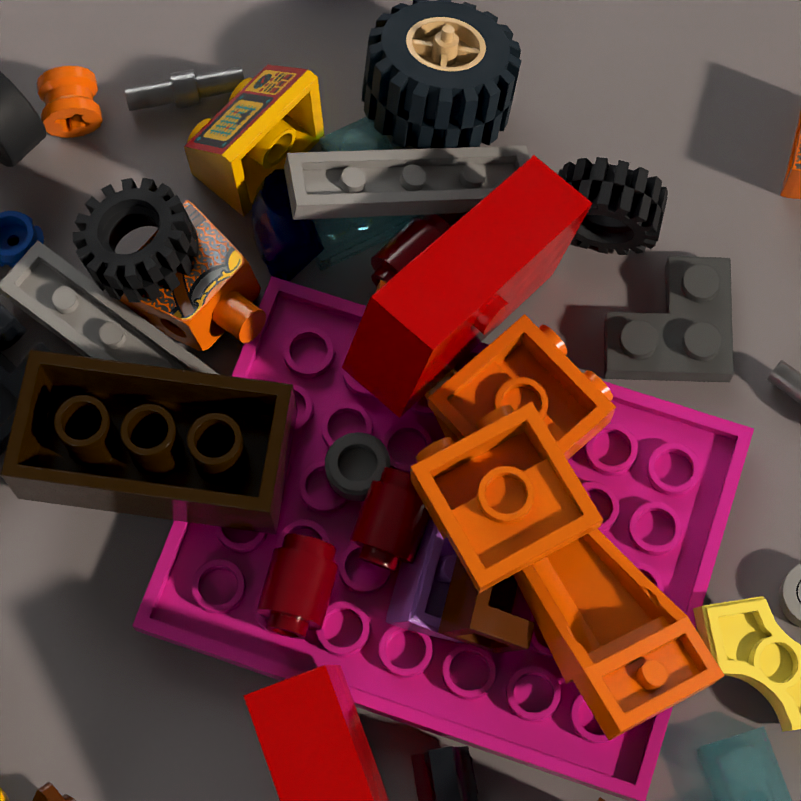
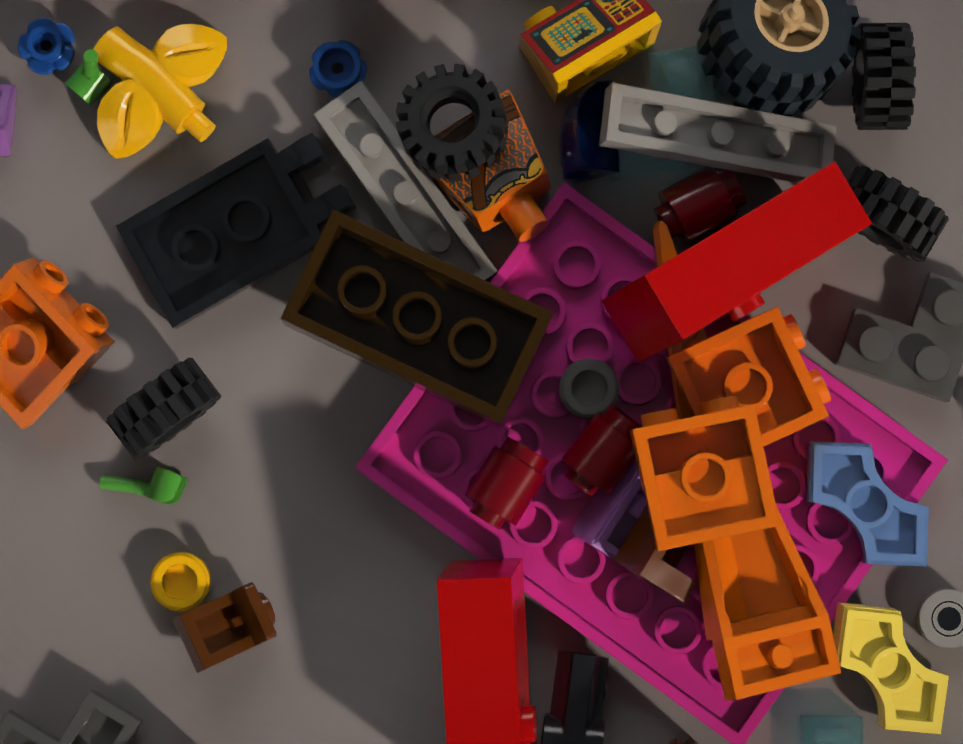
camera: 15 degrees right, 15 degrees up
none -> medium blue tile [806,441,929,567]
none -> black tyre [852,23,916,130]

